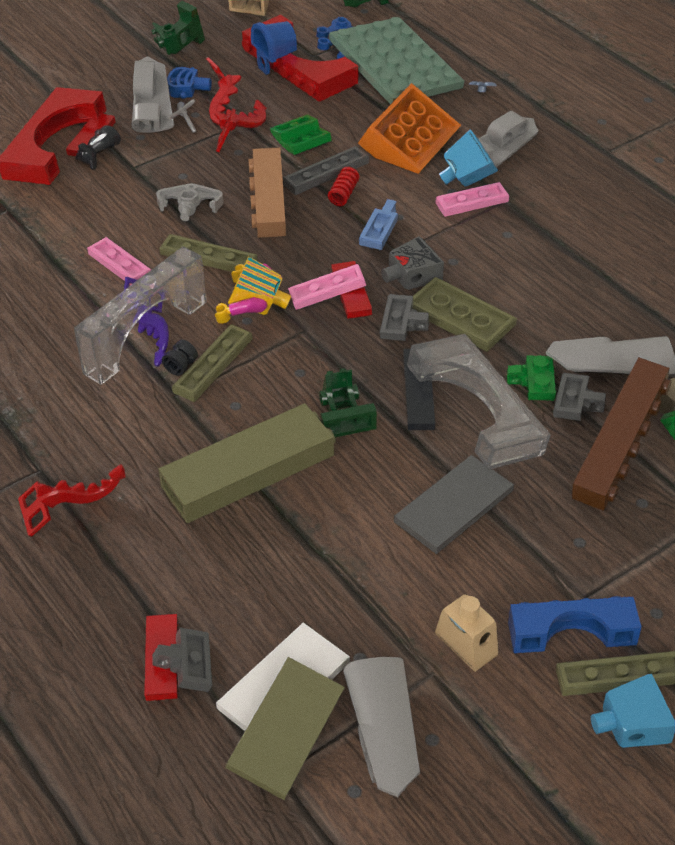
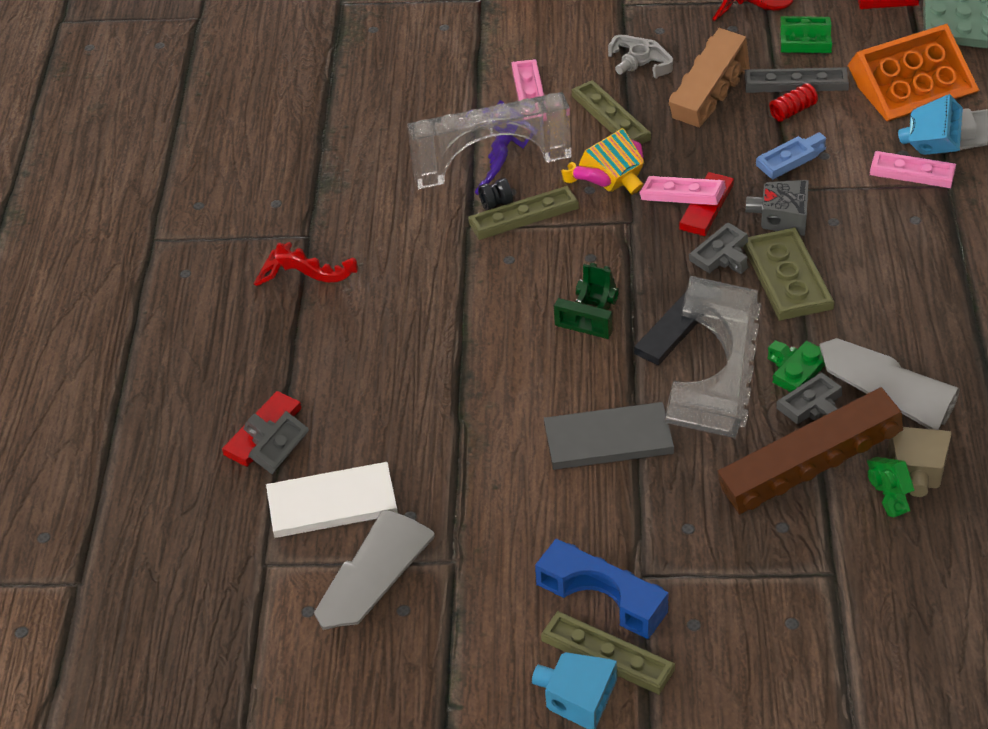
camera: 40 degrees right, 0 degrees up
olive brick [158,403,336,524] -> none
olive tile [225,657,345,800] -> none
tan torso [435,595,498,672] -> none

